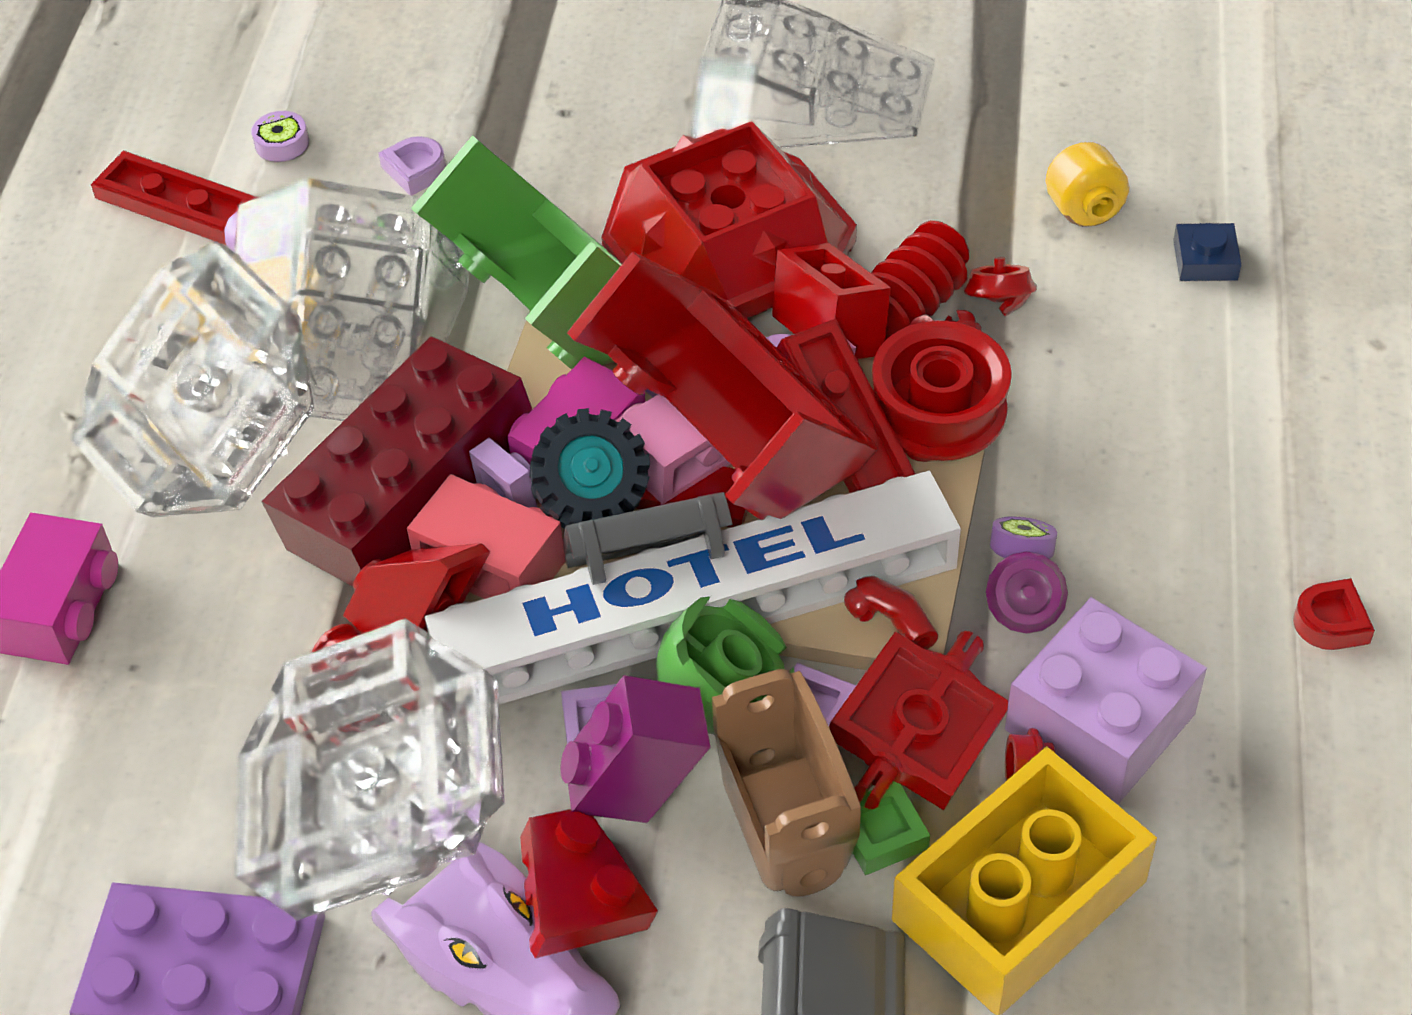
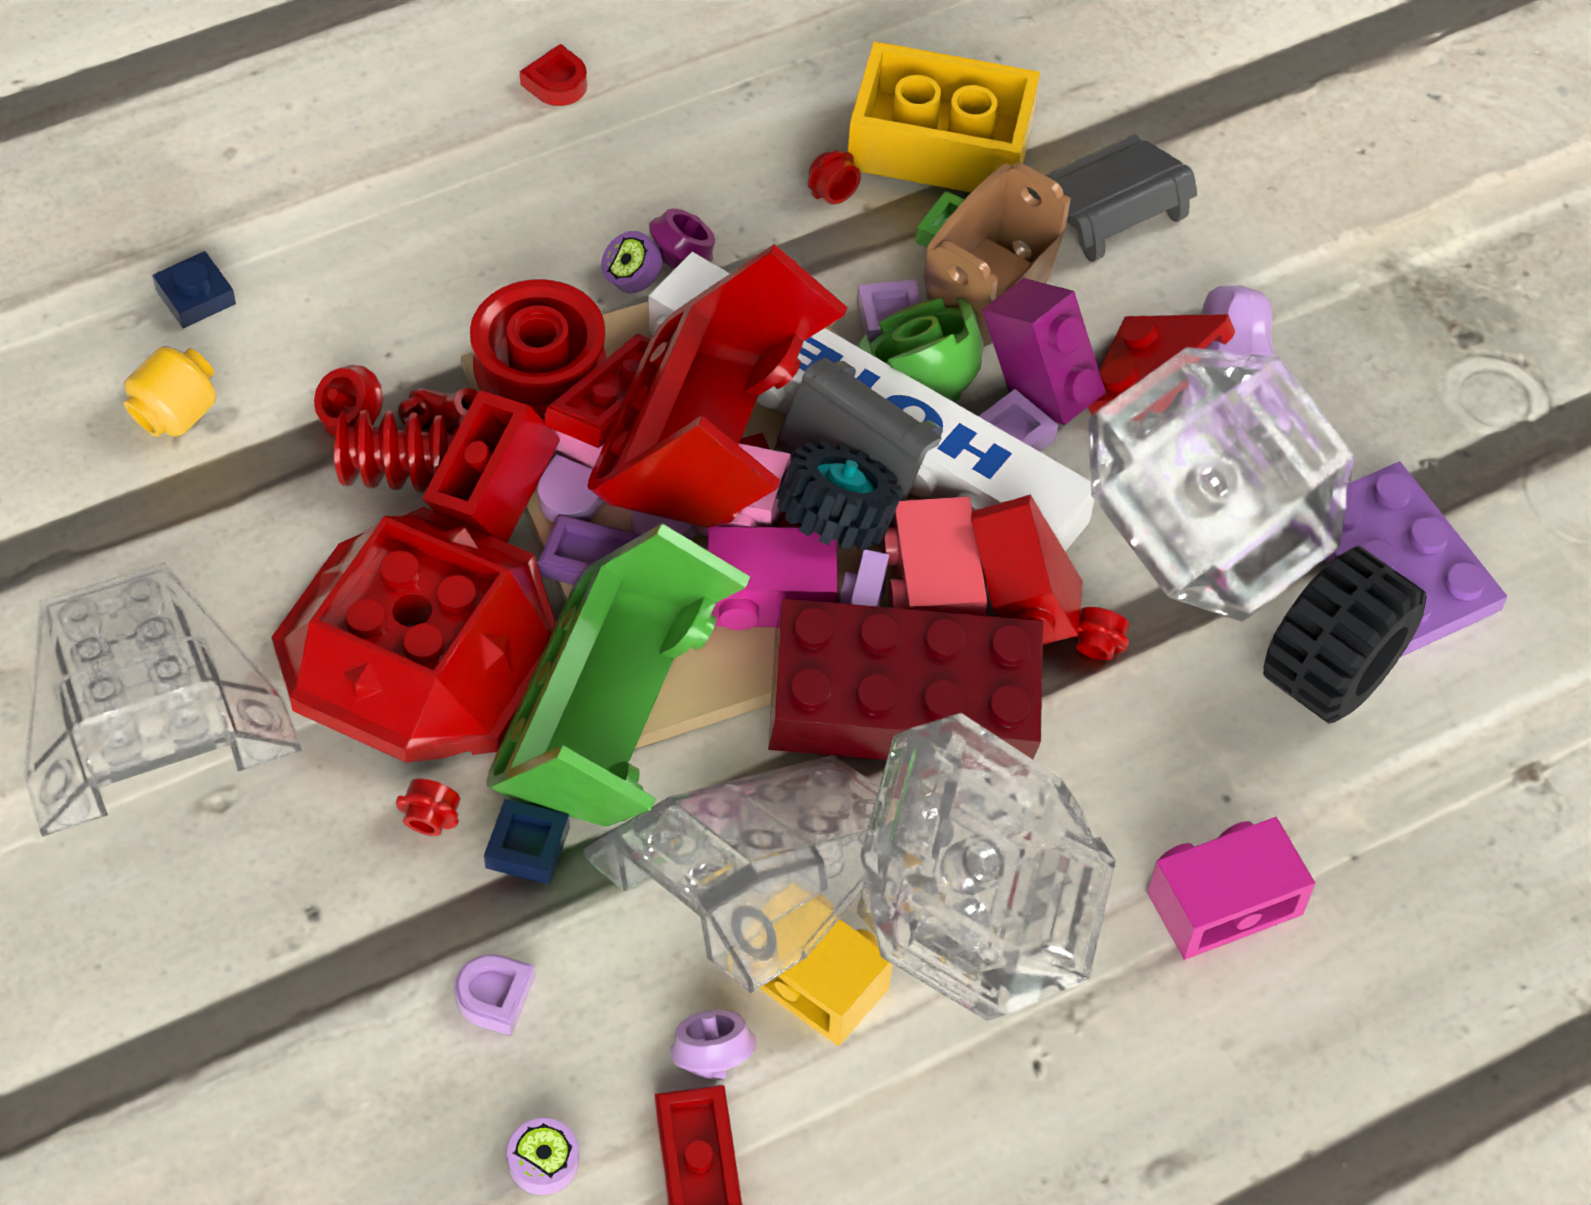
camera: 130 degrees left, 5 degrees up
red plate [828,631,1009,811] -> none
lavender brick [1005,597,1207,804] -> none
none -> red plate [396,778,461,836]
none -> black tyre [1263,546,1427,724]

